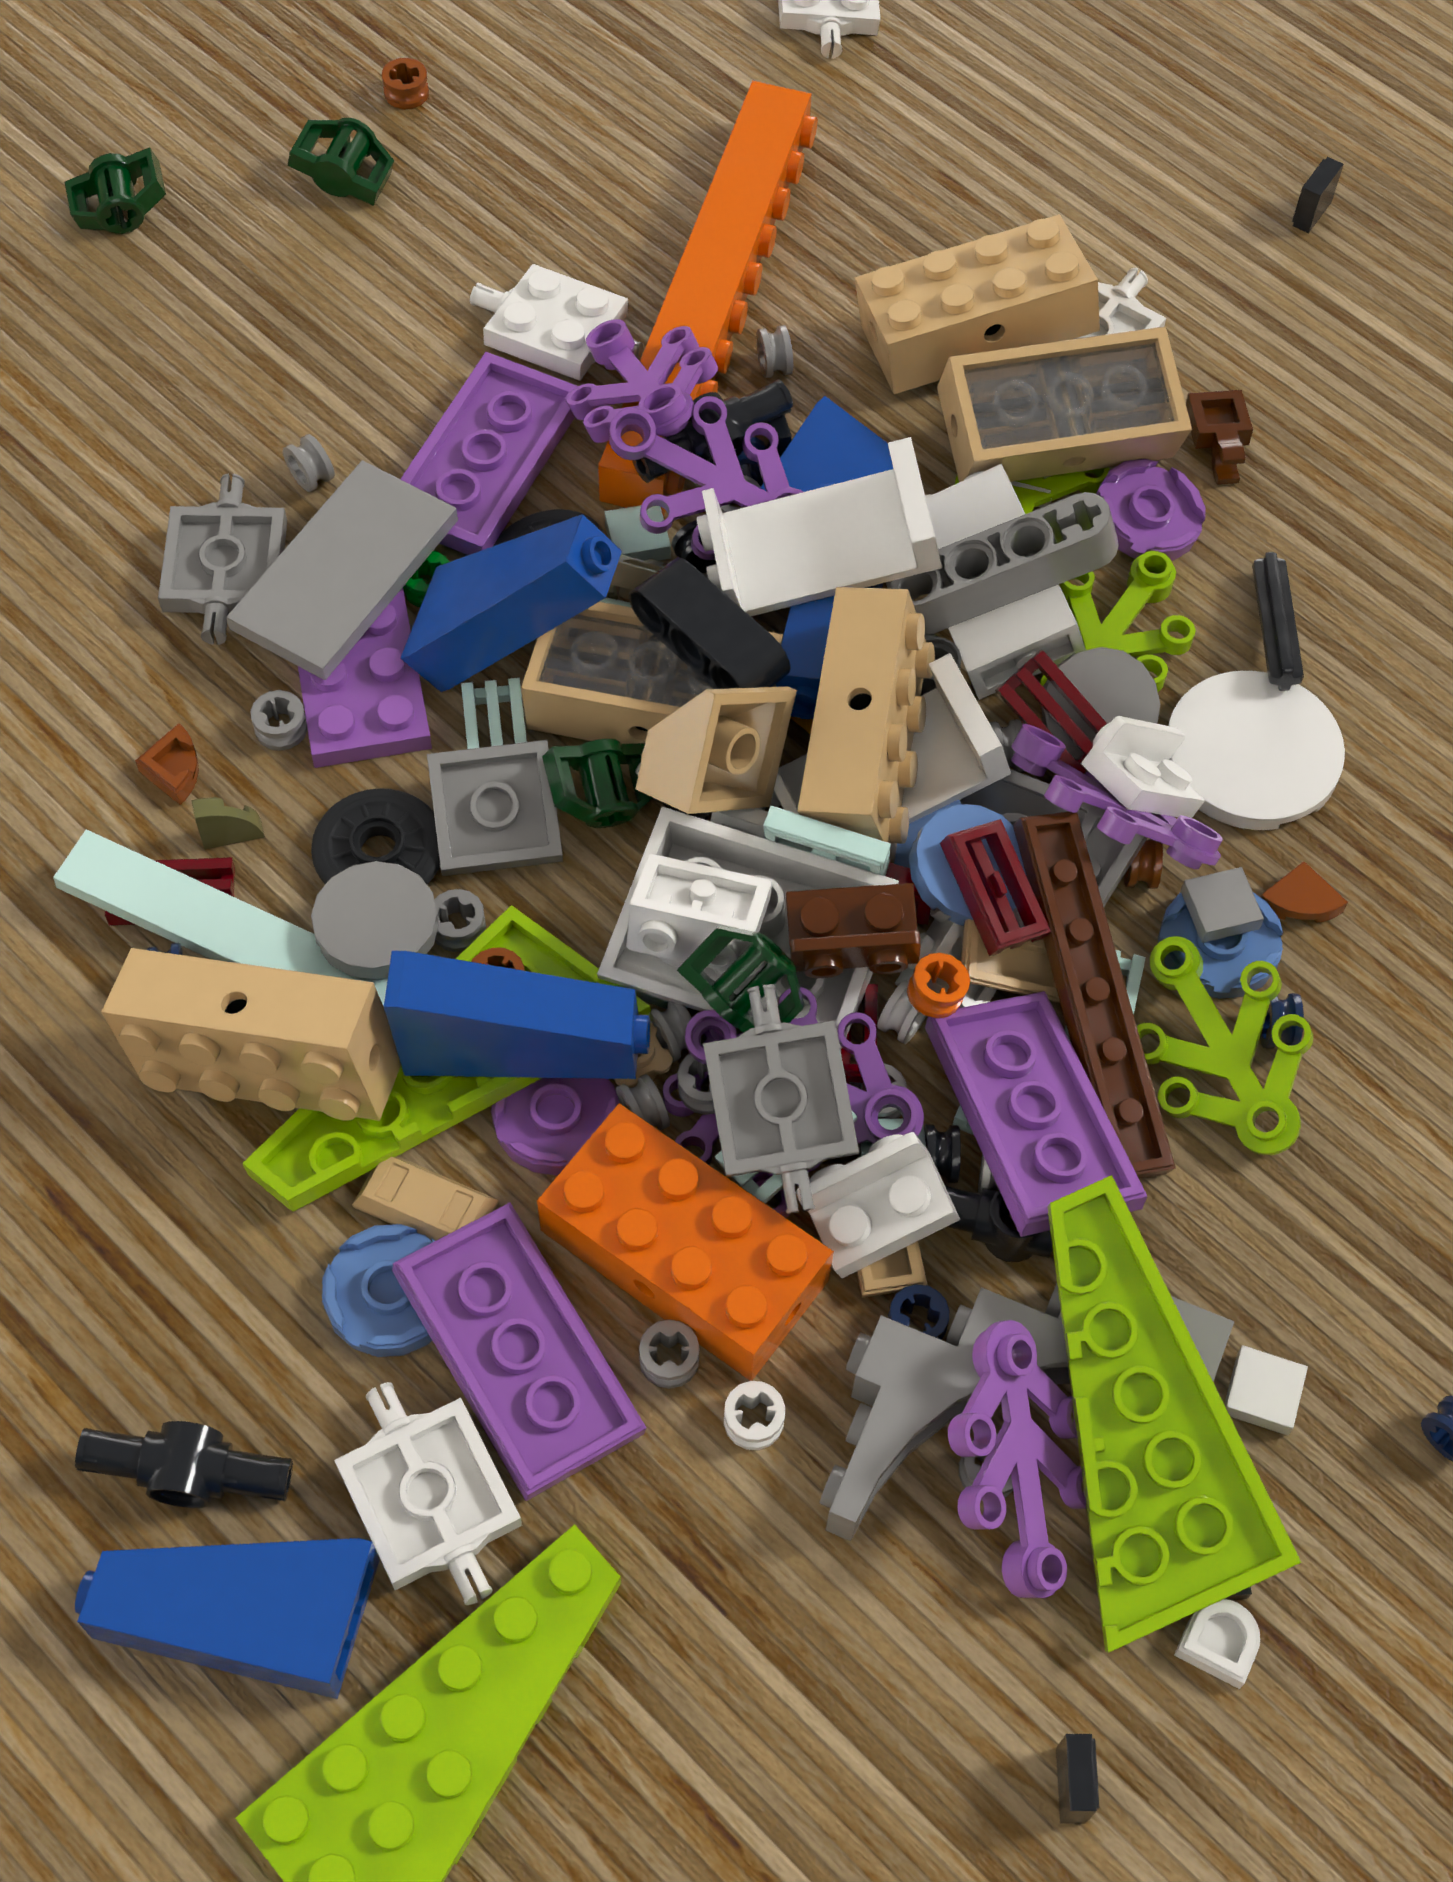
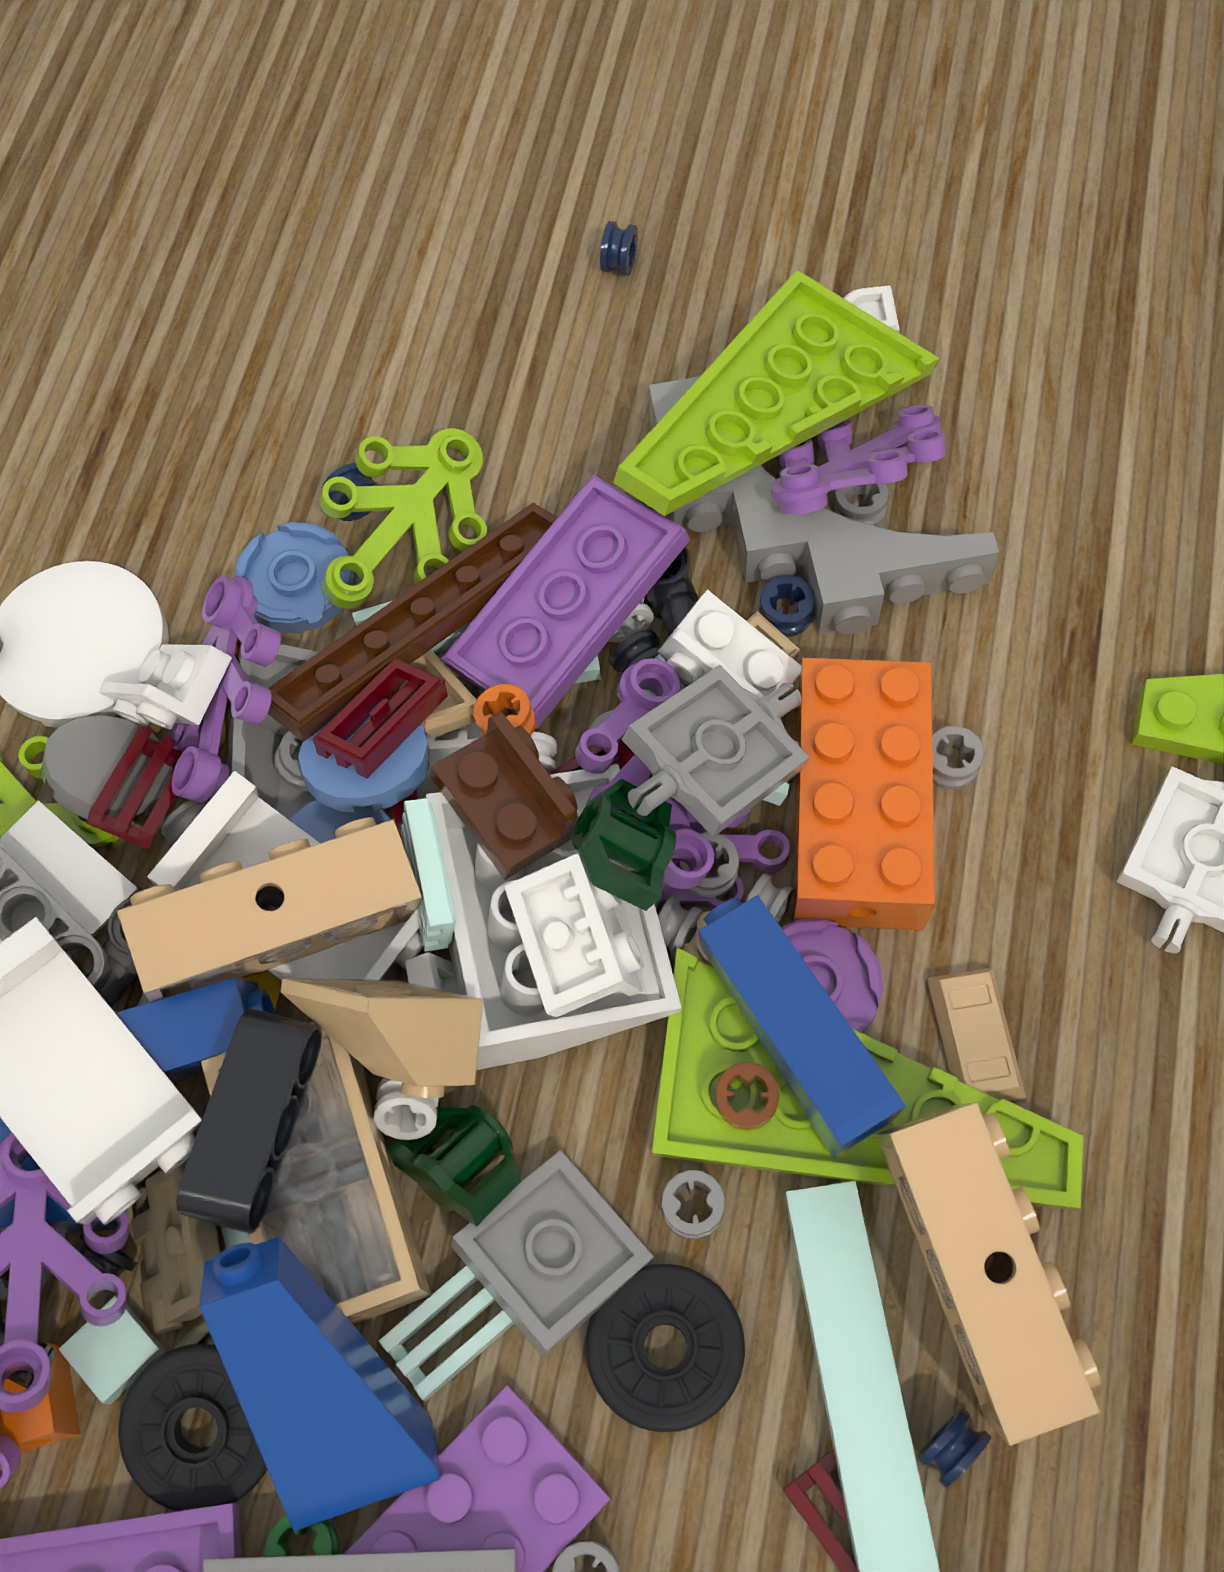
camera: 115 degrees left, 5 degrees up
olive tile [191,797,265,850] -> none
light grey tile [311,861,439,979] -> none
medium blue tile [322,1224,435,1357] -> none
medium lavender tile [392,1203,647,1501] -> none
white bush [724,1381,785,1450] -> none
black tile [1056,1734,1099,1824] -> none
light grey tile [1181,867,1264,943] -> none
white tile [1224,1345,1308,1436] -> none
dark orange tile [1261,861,1348,923] -> none

